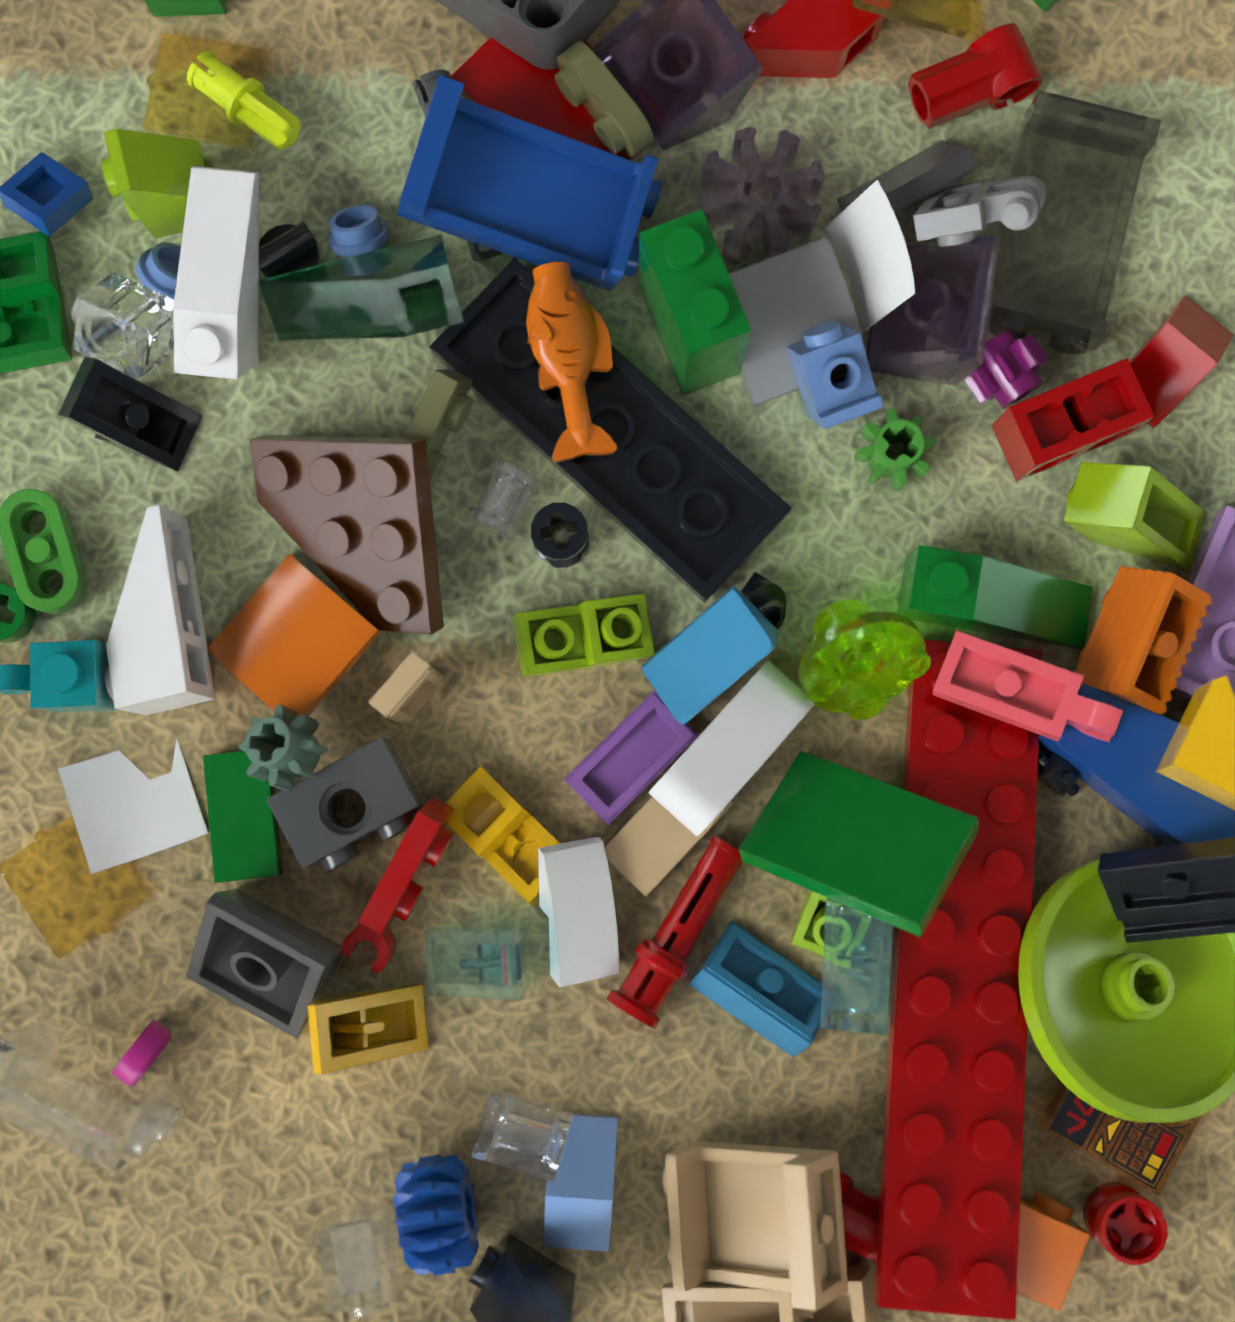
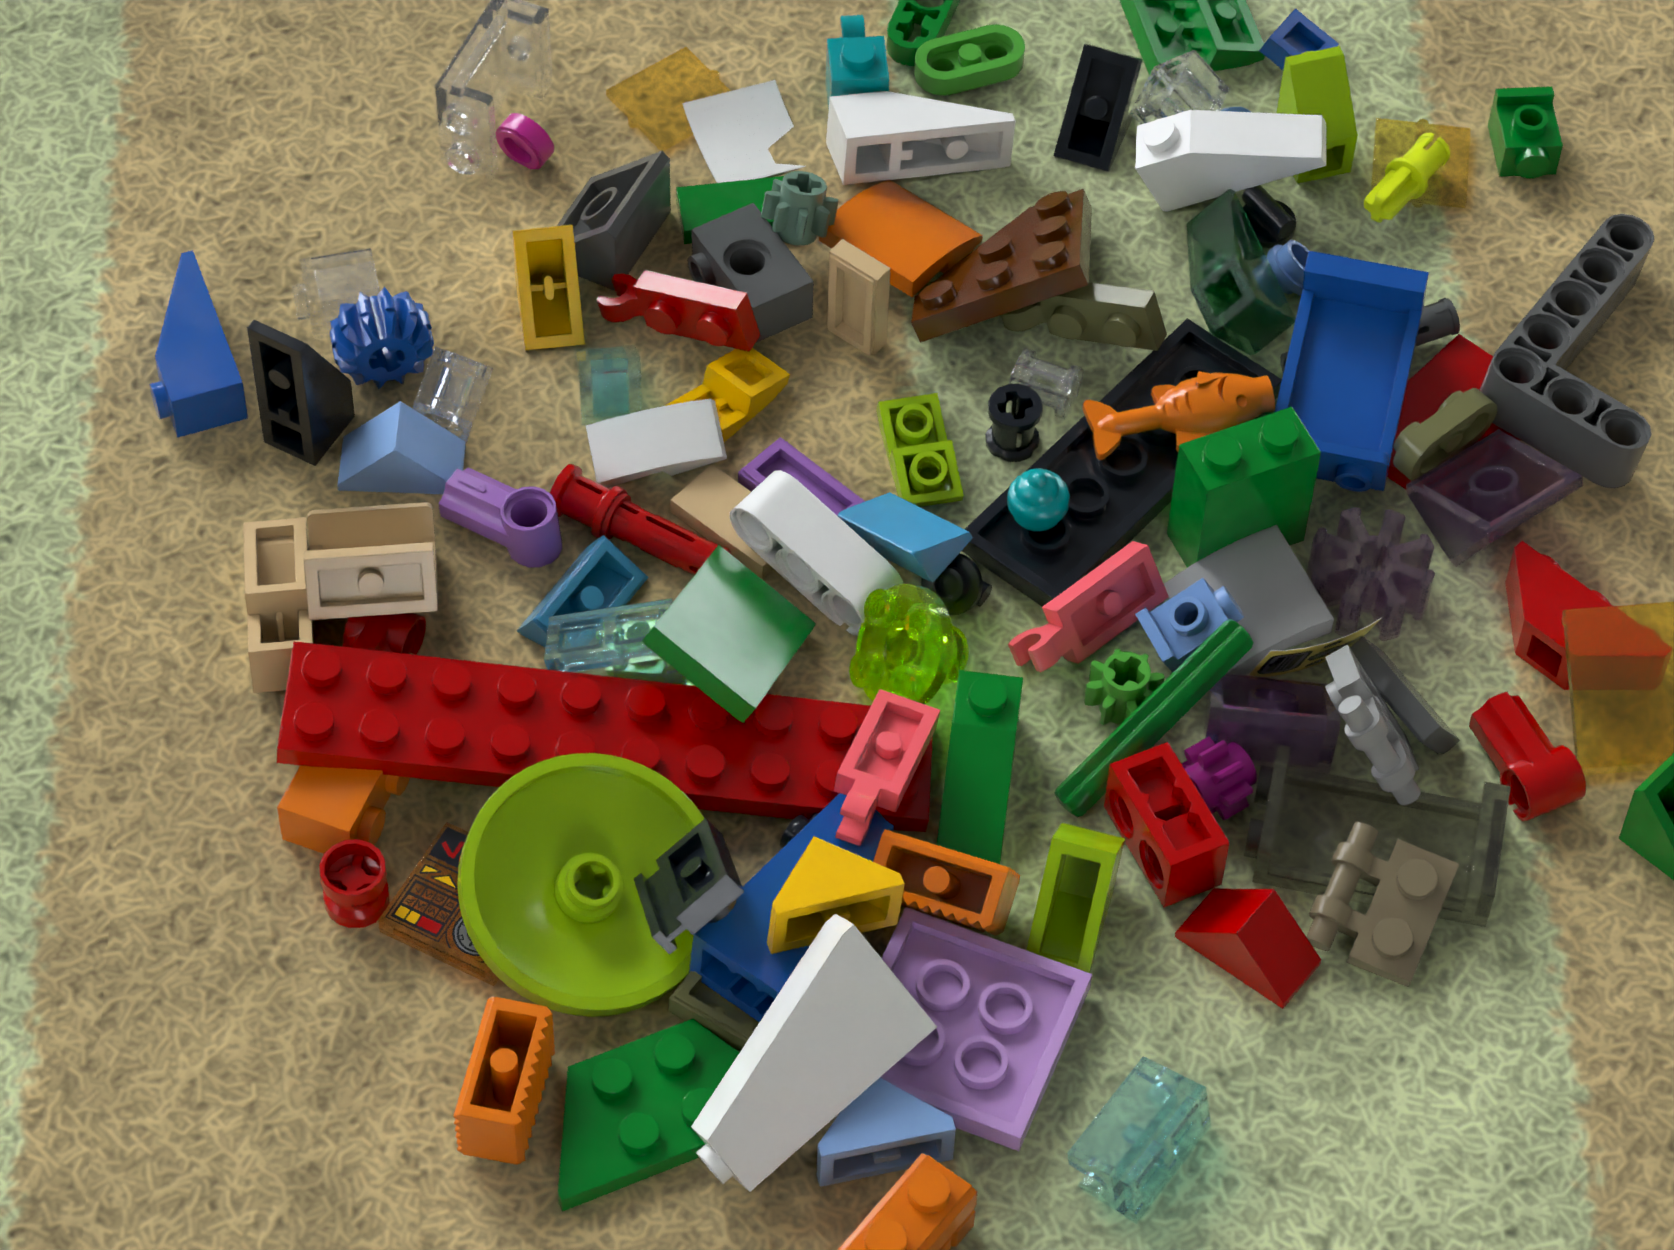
camera: 85 degrees right, 30 degrees down
none -> medium lavender piece [439,467,562,567]
none -> teal plate [1007,468,1070,531]
none -> coral plate [1008,541,1169,672]
none -> green axle [1054,619,1254,817]
none -> dark tan plate [1306,822,1459,987]

